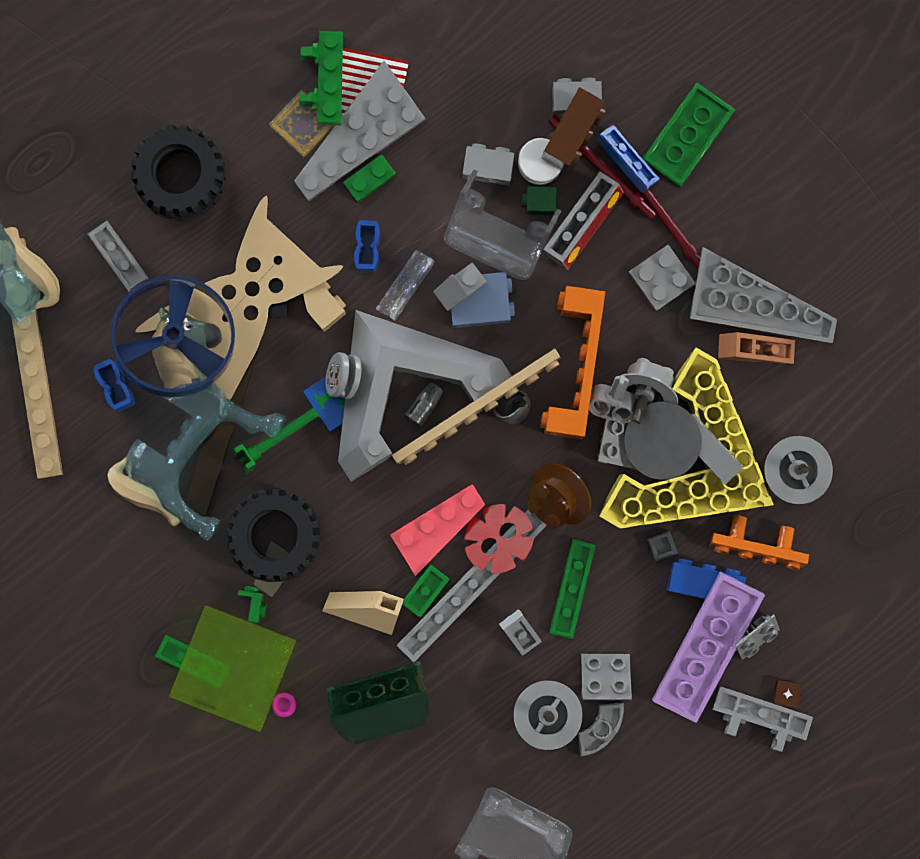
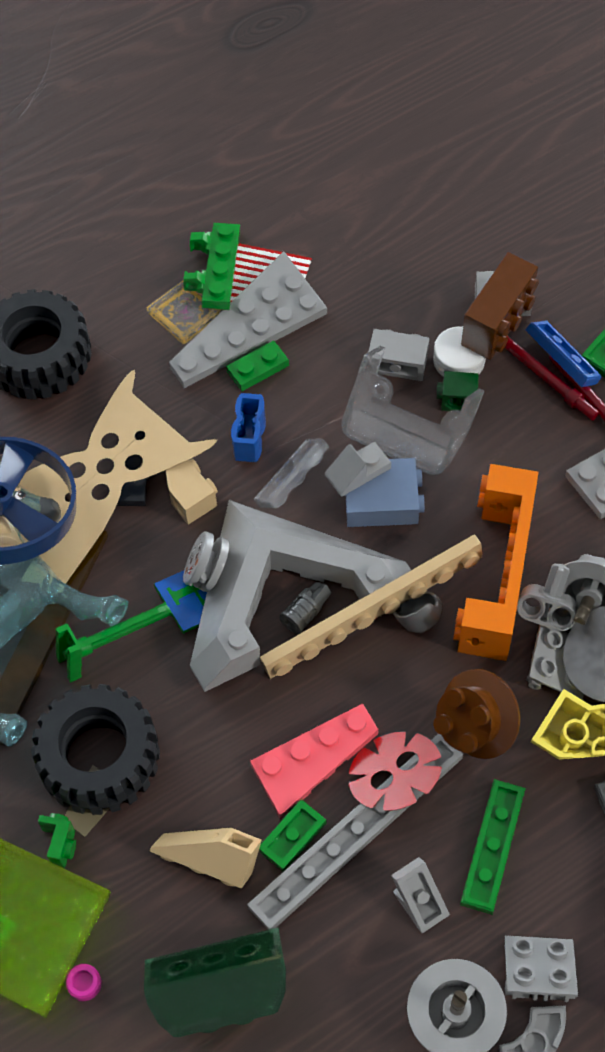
camera: 10 degrees right, 25 degrees down
light grey brick [543,172,624,270] -> none

